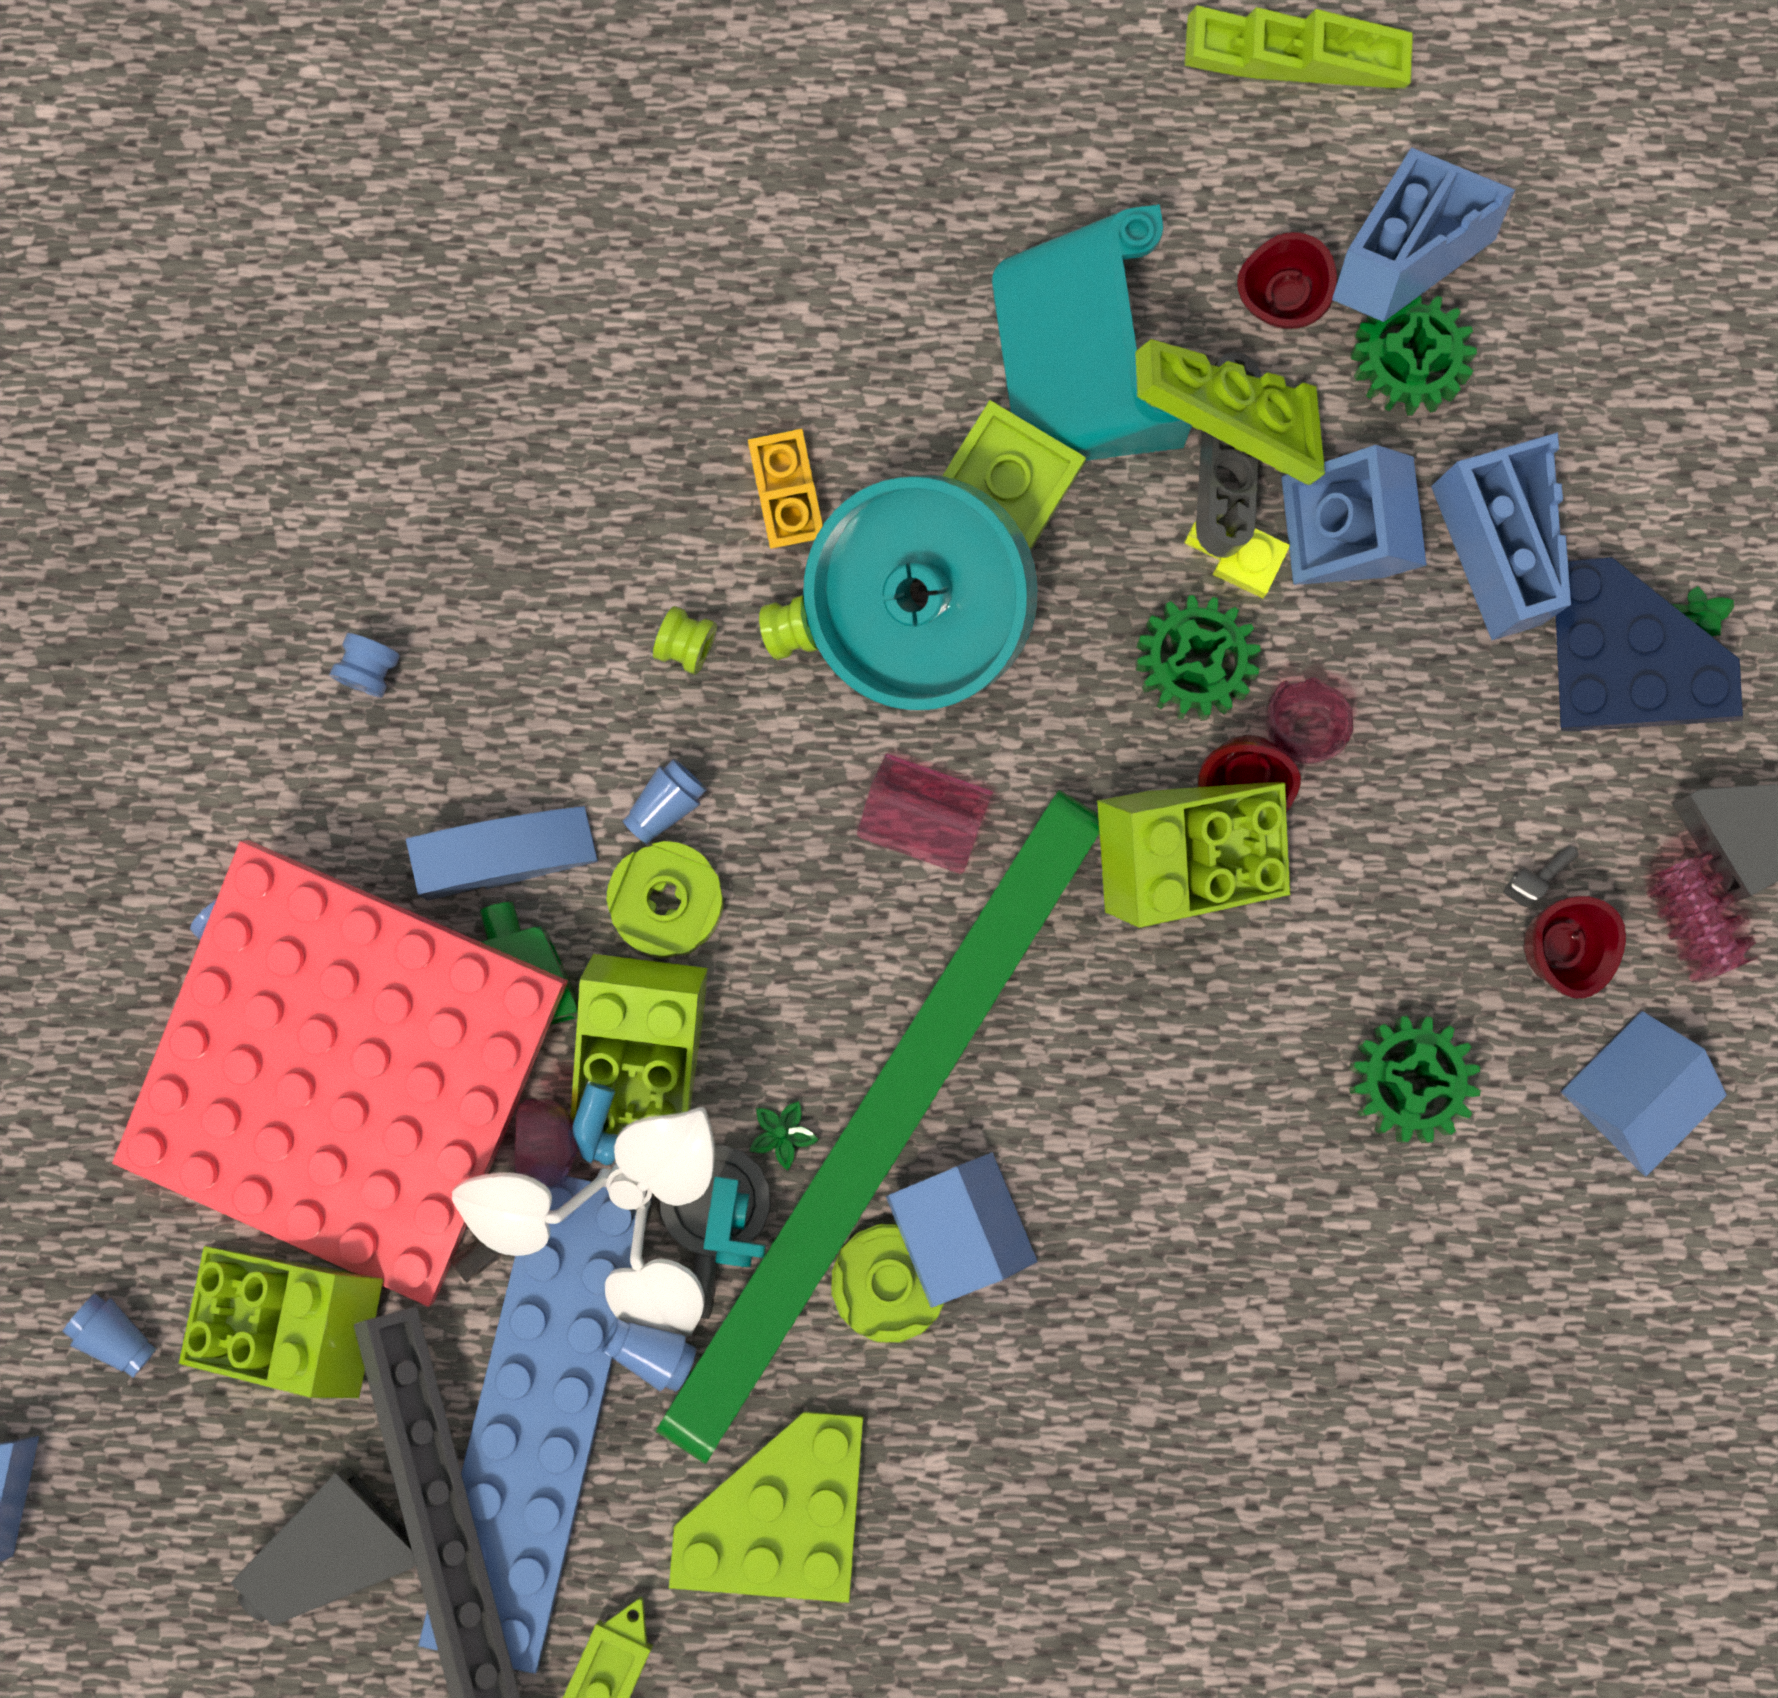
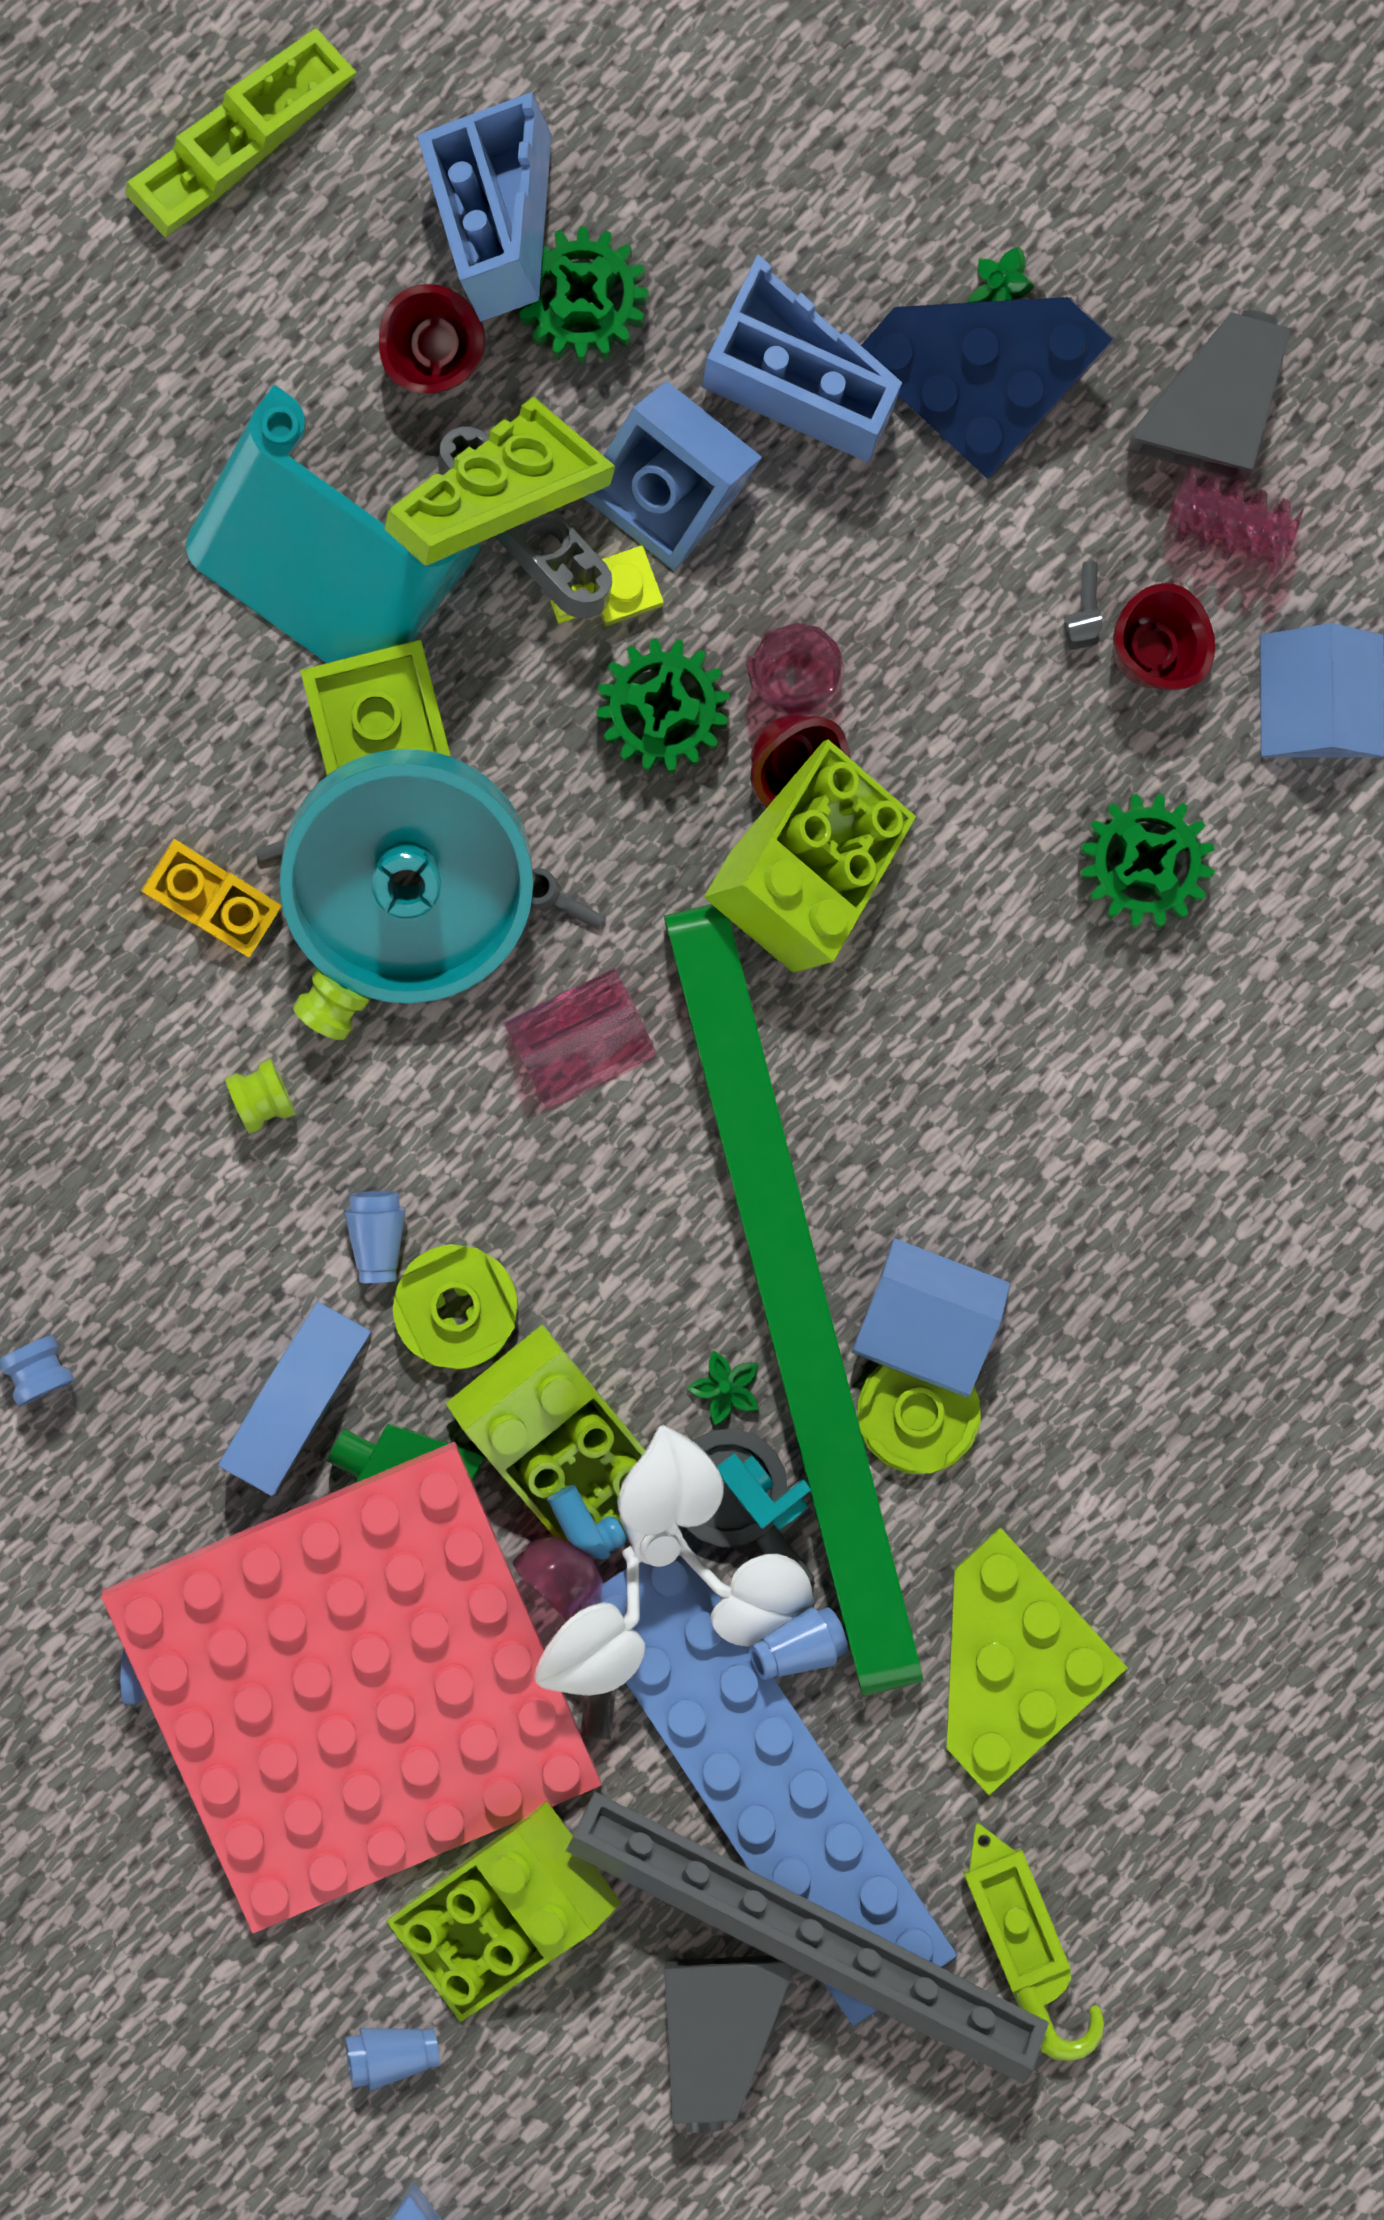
camera: 50 degrees left, 5 degrees up
none -> dark grey hand [531,868,606,931]

